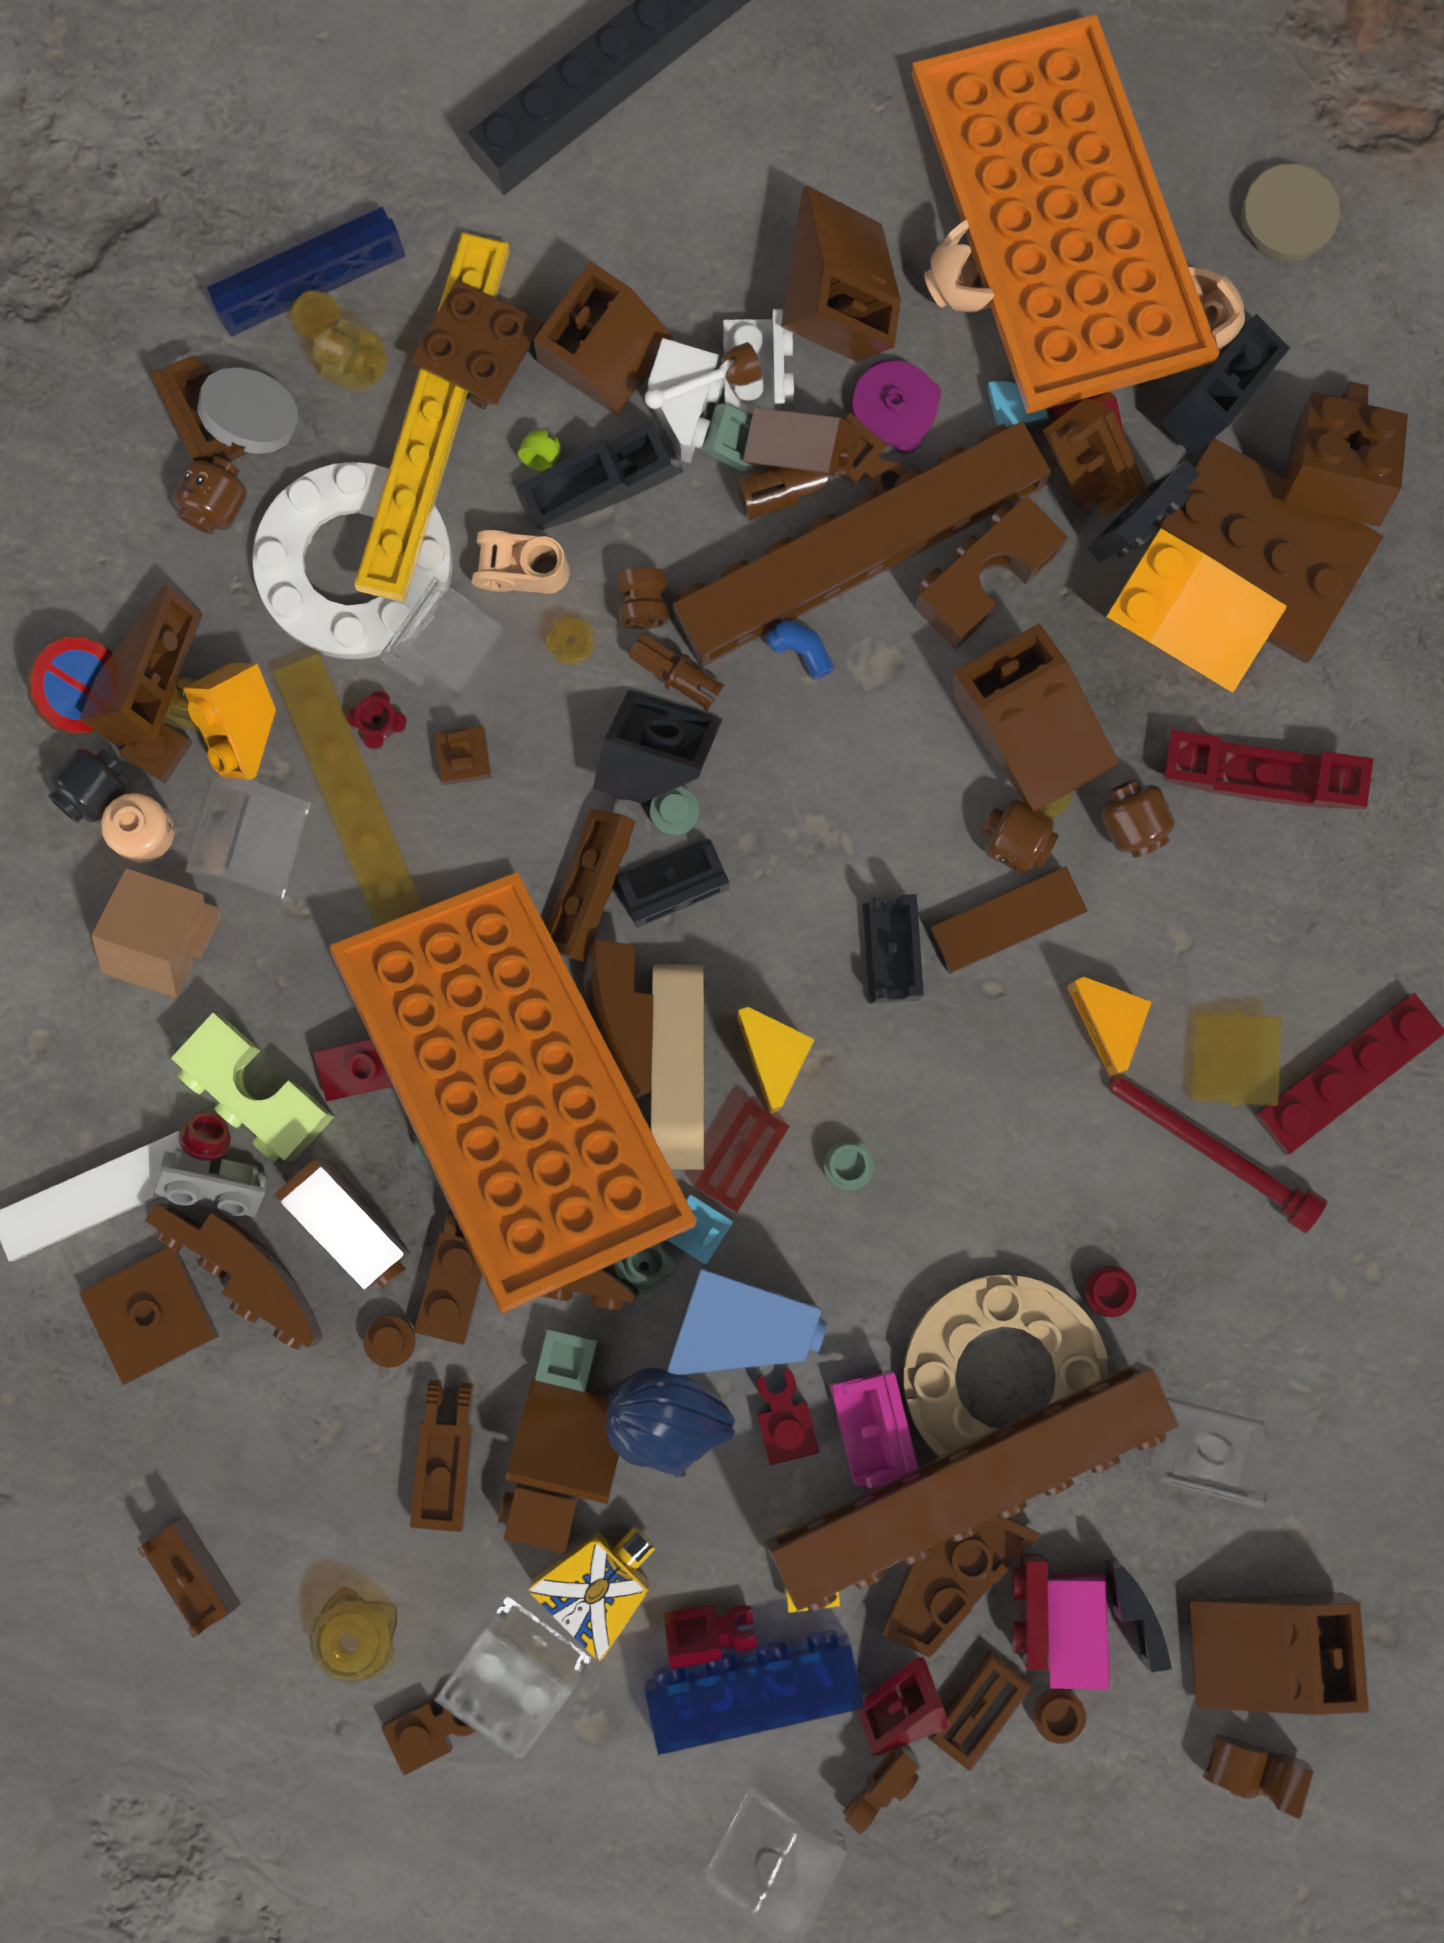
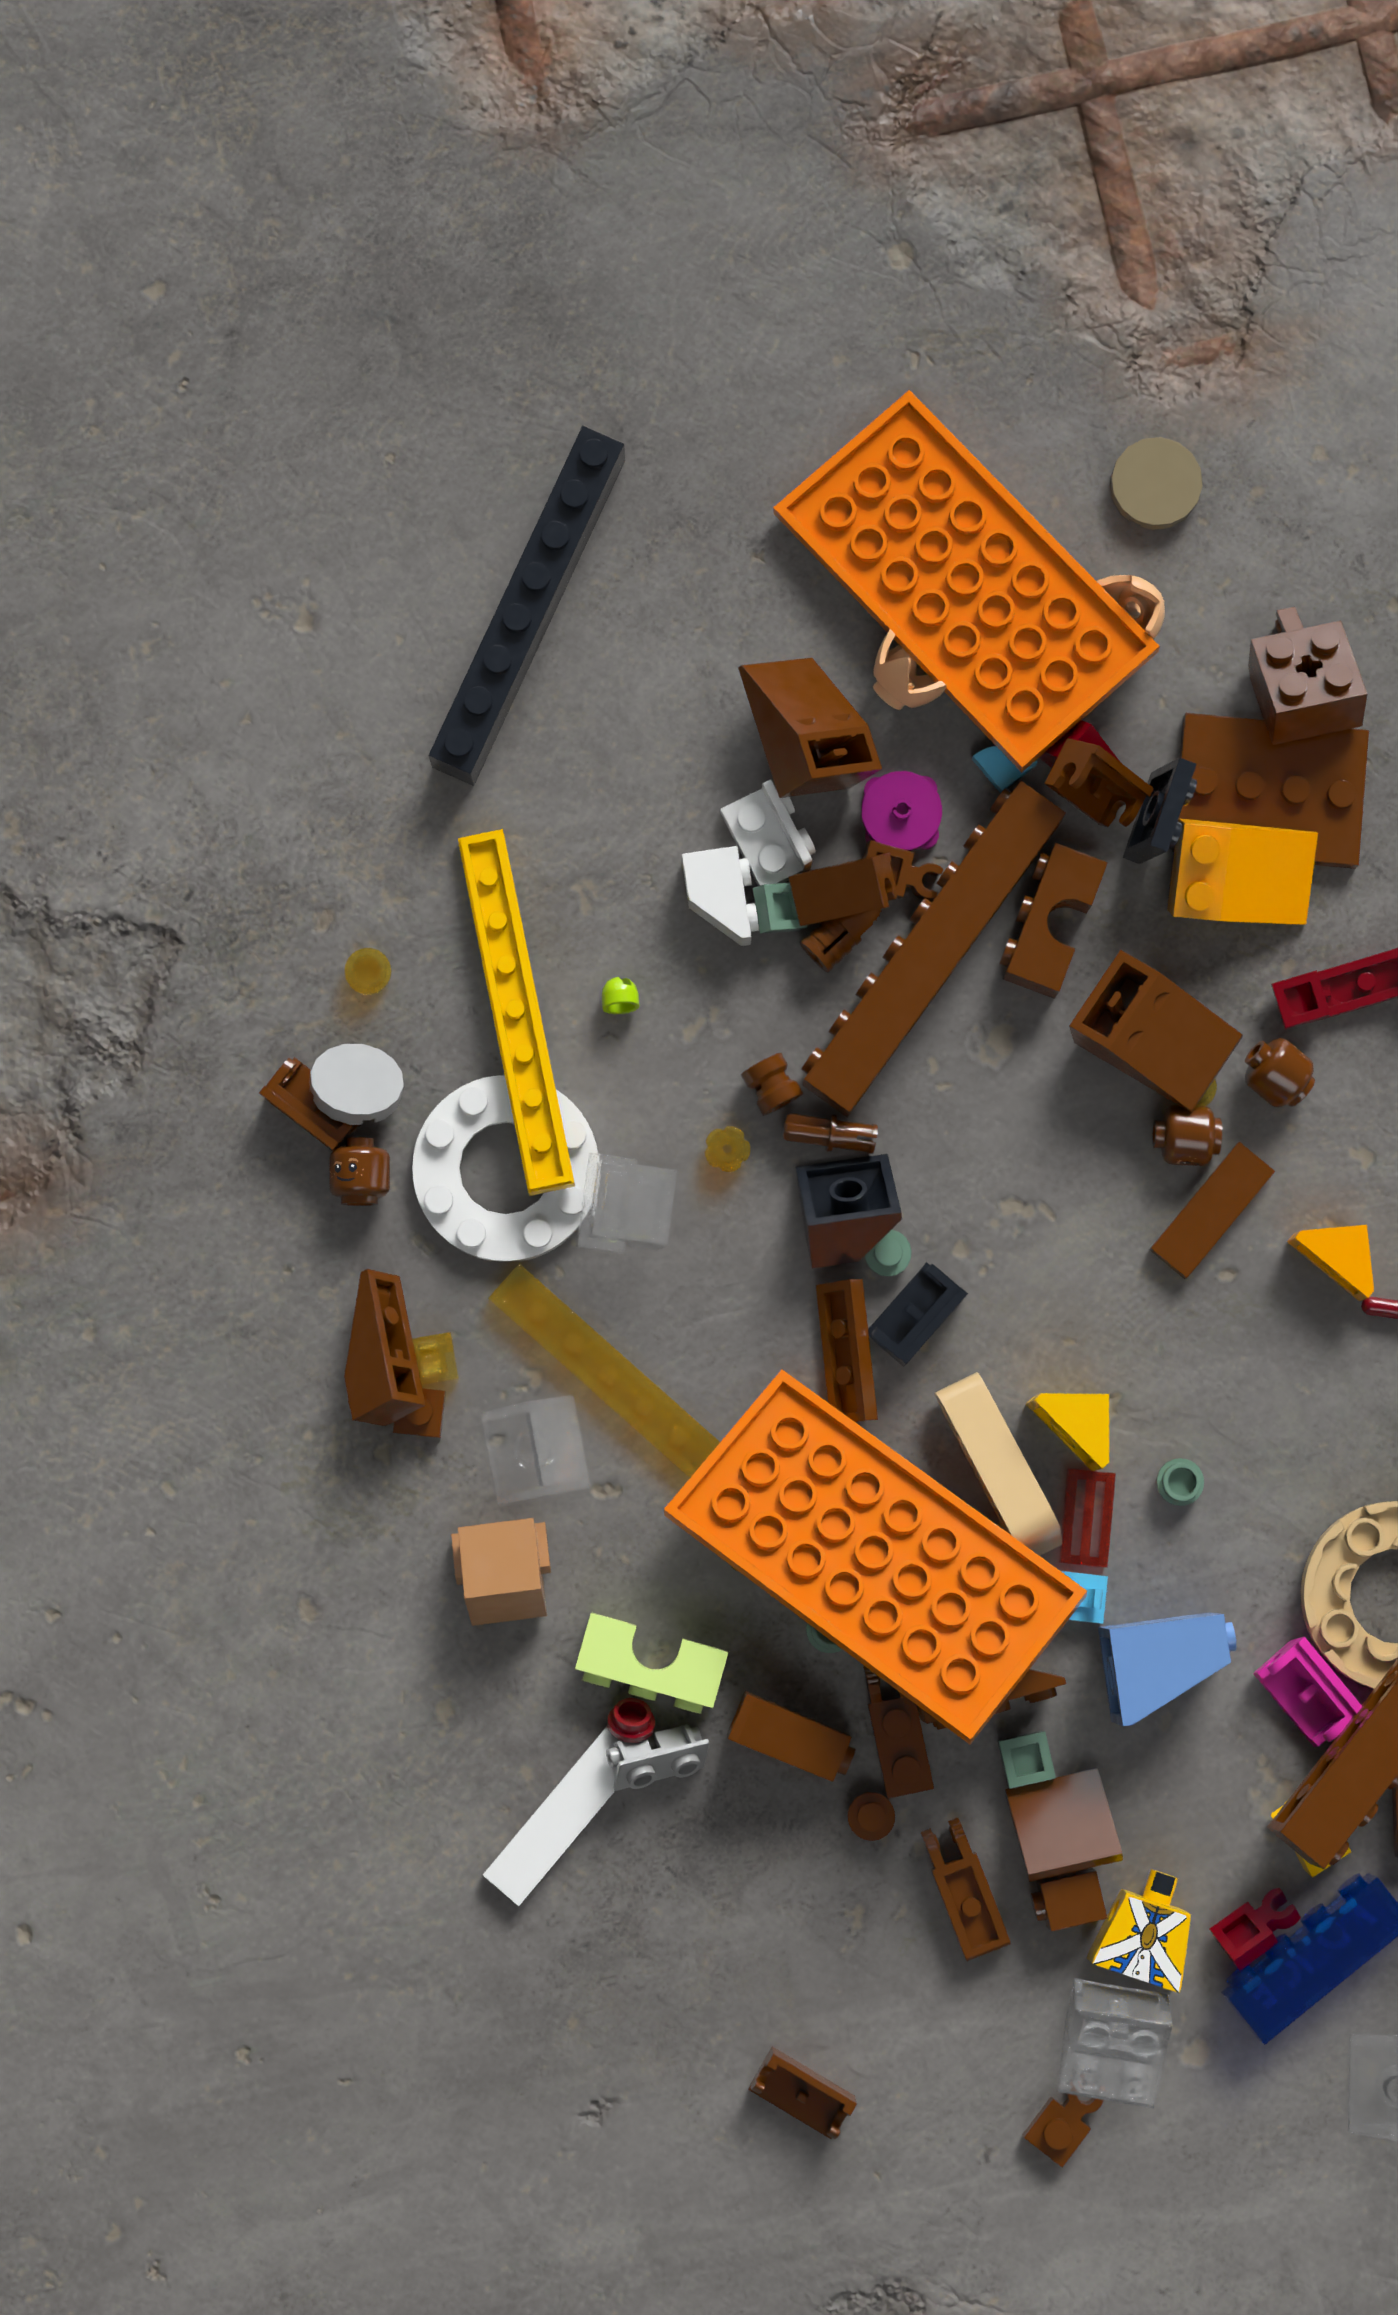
camera: 25 degrees left, 0 degrees up
piece [26,635,113,735] -> none
black head [48,749,125,824] -> none
reddish brown plate [79,1247,220,1385] -> none
light nougat head [101,793,175,863] -> none
reddish brown slope [145,1204,323,1350] -> none
light orange slope [183,663,276,781] -> none
clear blue fence [206,206,406,337] -> none
clear yellow piece [308,1587,398,1684] -> none
clear yellow head [313,319,387,392] -> none
dark red plate [313,1038,393,1102] -> none
dark red plate [347,690,407,750] -> none
reddish brown hinge [410,280,543,409] -> none
reddish brown tile [434,726,492,785] -> none
light nougat piece [472,530,570,594] -> none
black slope [519,420,684,530] -> none
reddish brown slope [533,261,673,416] -> none
reddish brown slope [583,940,654,1105] -> none
dark blue hair [606,1368,735,1477] -> none
sand green plate [614,1244,674,1297] -> none
hinge [645,342,762,409] -> none
dark red plate [756,1368,820,1466] -> none
blue arm [766,619,835,680] -> none
black hinge [862,894,924,1004] -> none
black slope [1159,313,1290,456] -> none

